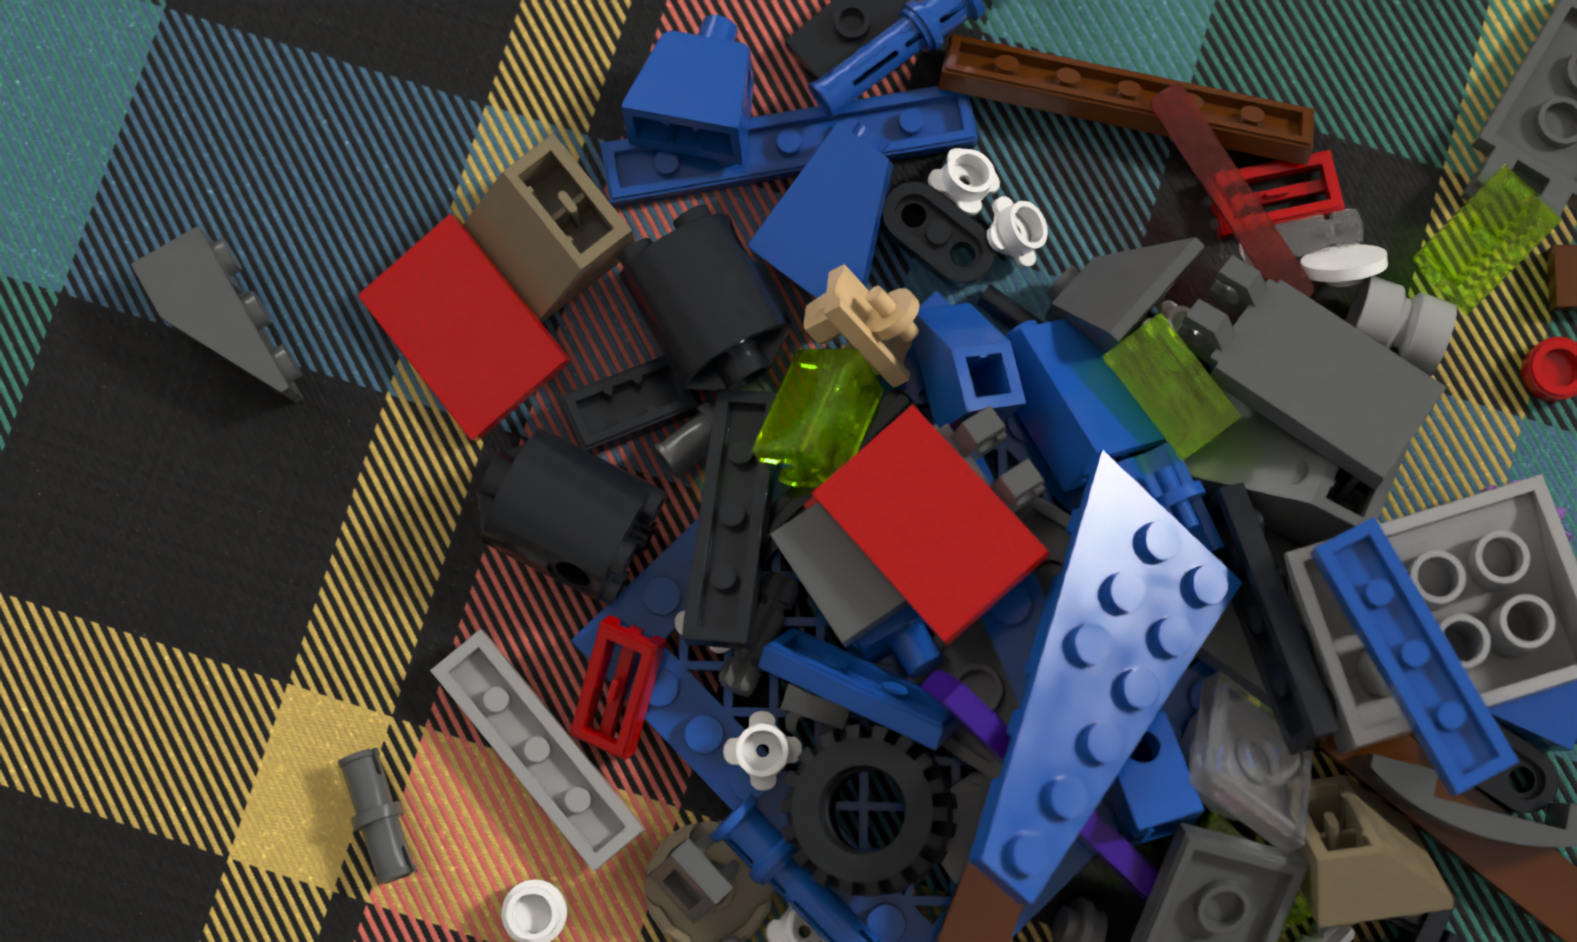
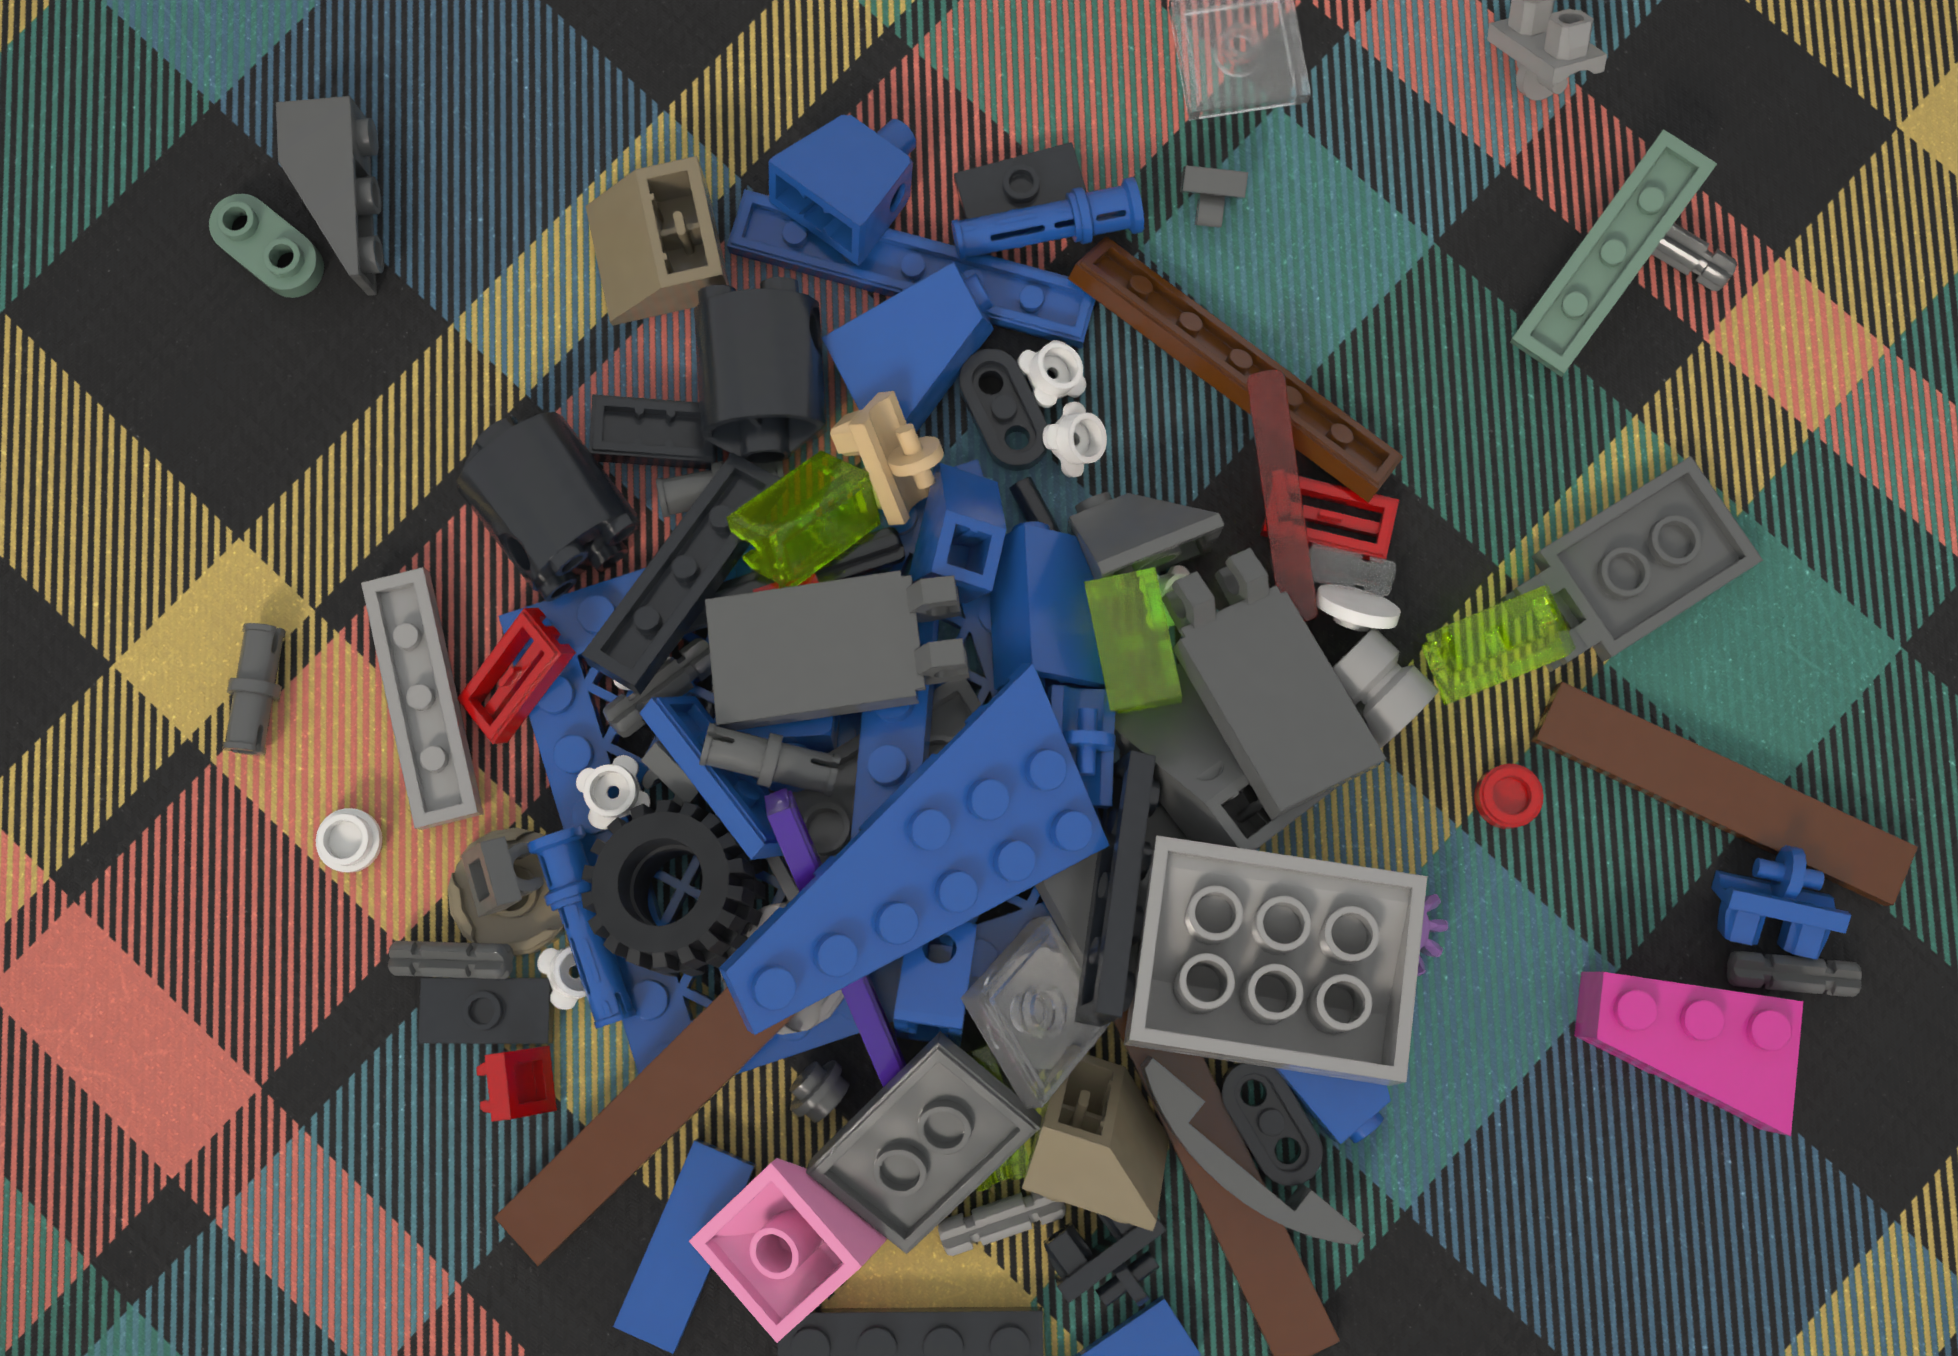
camera: 25 degrees right, 0 degrees up
red tile [357,214,572,441] -> none
red tile [812,404,1050,646] -> none
blue plate [1310,517,1519,797] -> none
none -> sand green plate [209,194,324,298]
none -> dark grey pin [699,722,841,797]

